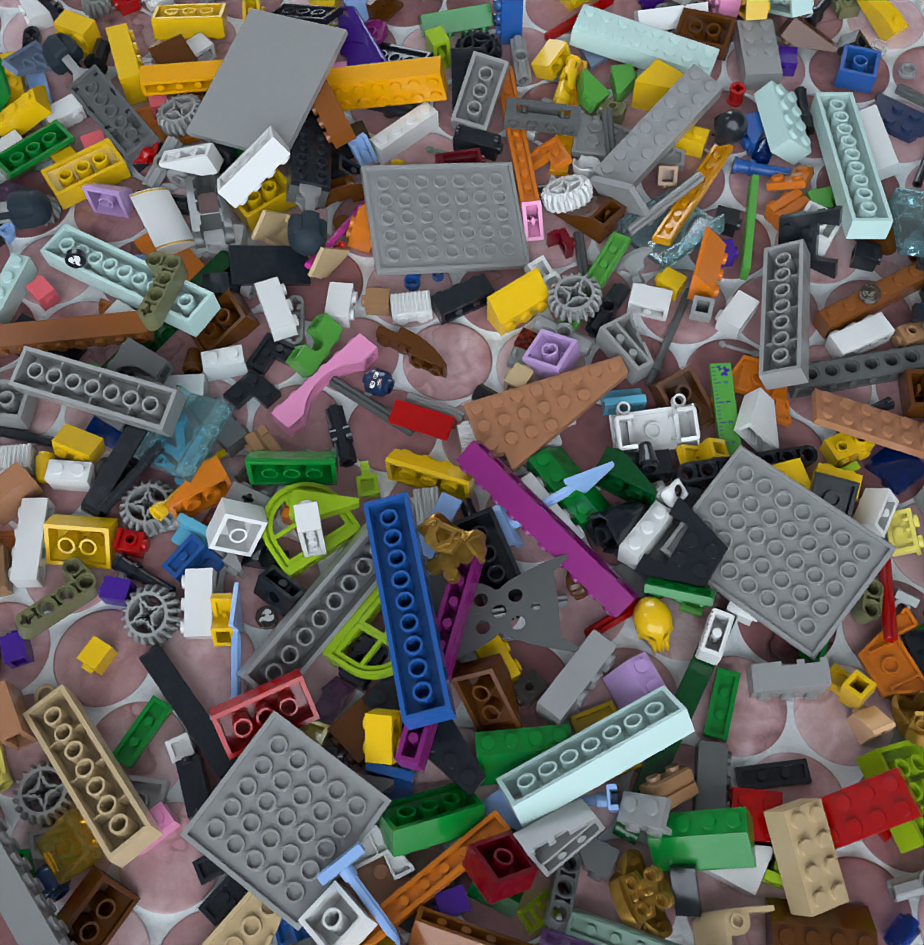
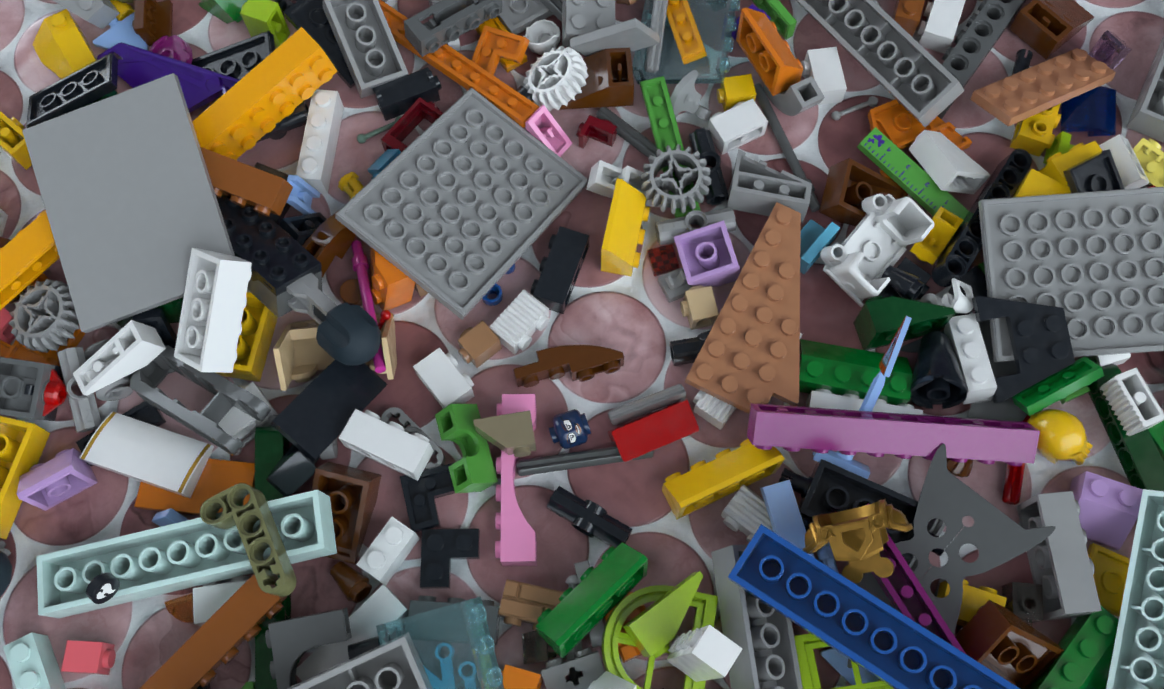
camera: 45 degrees left, 5 degrees up
lime plate [356,460,381,499] -> none
none -> dark tan slope [473,410,536,457]

